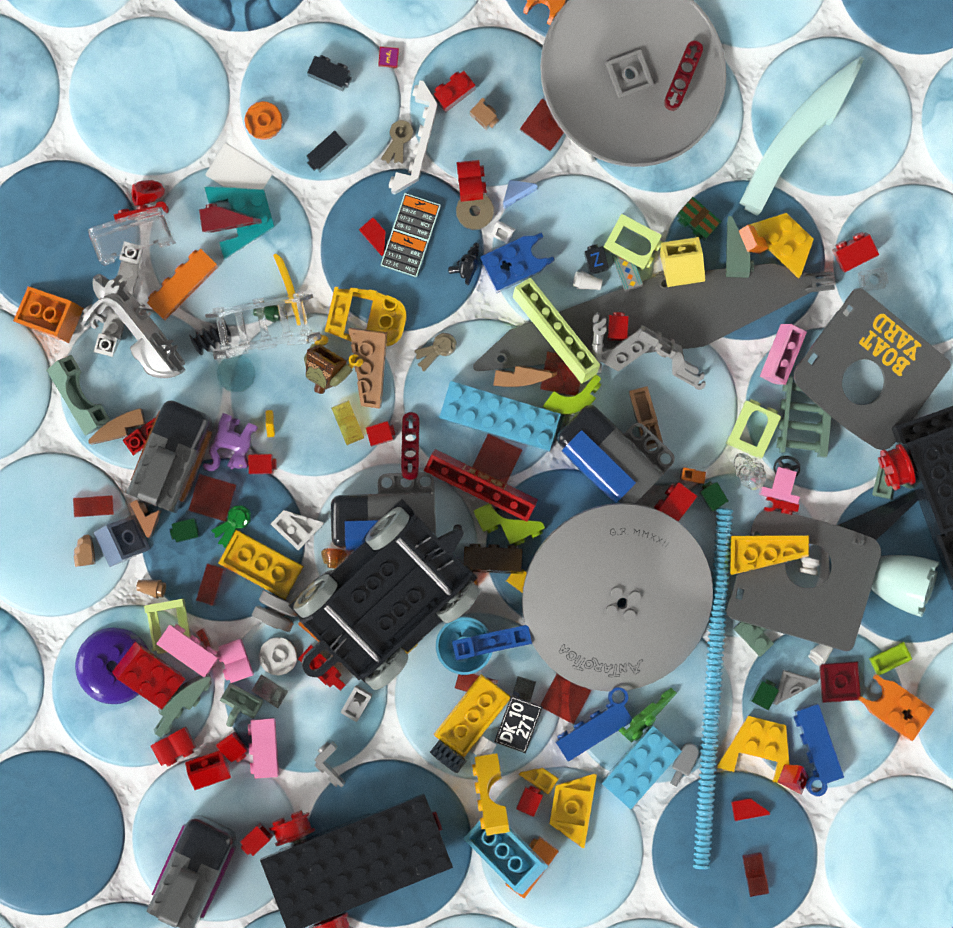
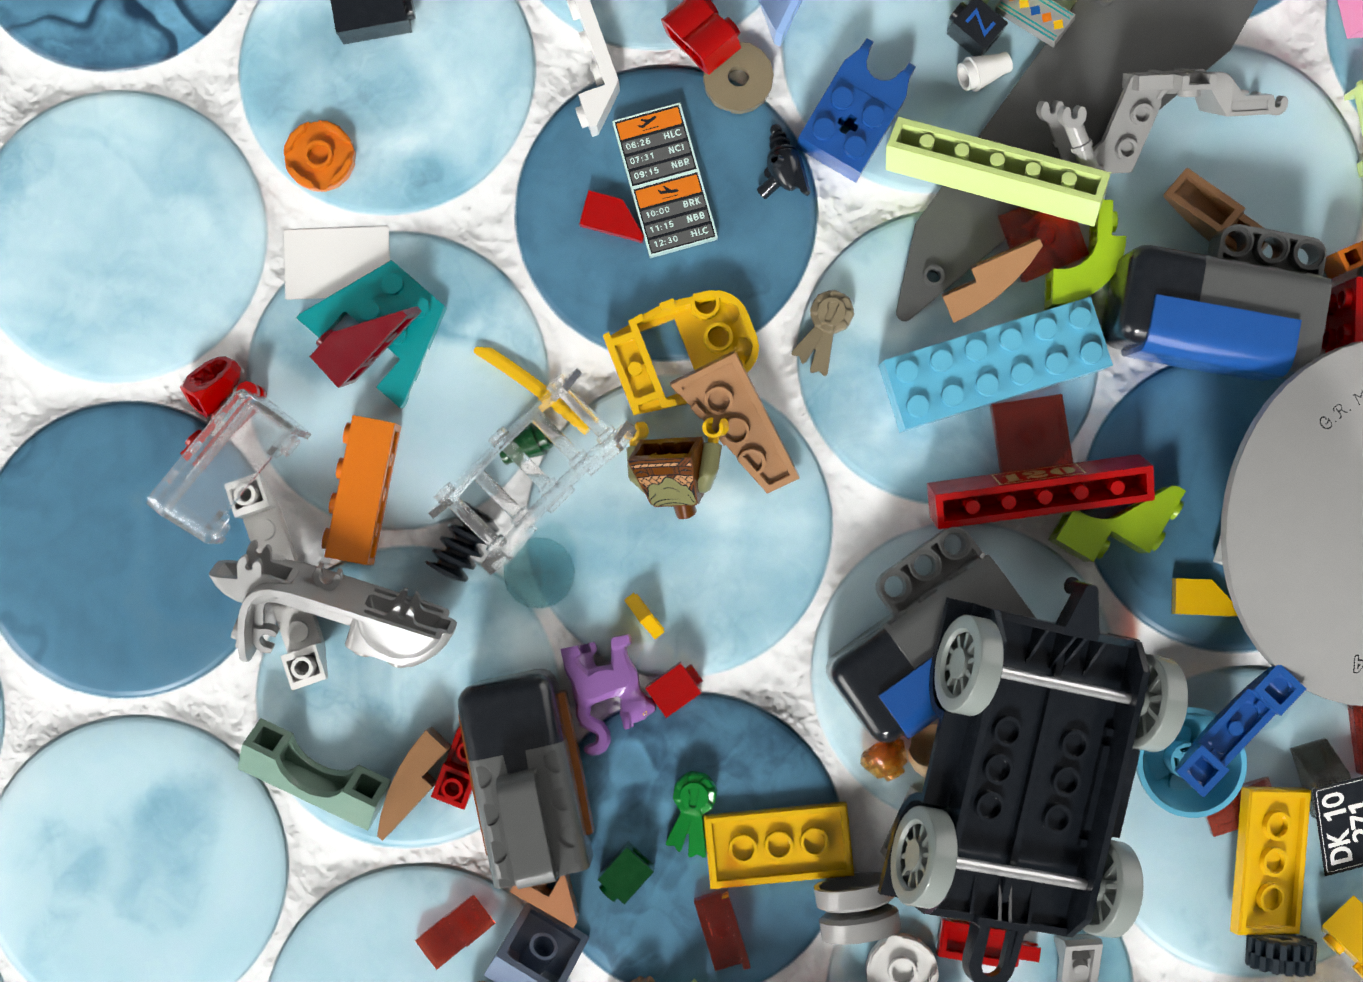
camera: 30 degrees left, 0 degrees up
orange slope [13,286,84,343] -> none
clear red plate [188,474,237,522] -> none
white wing [271,510,324,551] -> none
black brick [306,130,348,173] -> none
clear yellow slope [331,400,364,445] -> none
red brick [366,421,396,447] -> none
dark tan piece [381,120,413,164] -> none
dark red beam [401,412,420,480] -> none
dark brown brick [464,543,523,574] -> none
white slope [470,735,497,756] -> none
white slope [491,221,516,244] -> none
red brick [607,312,629,341] -> none

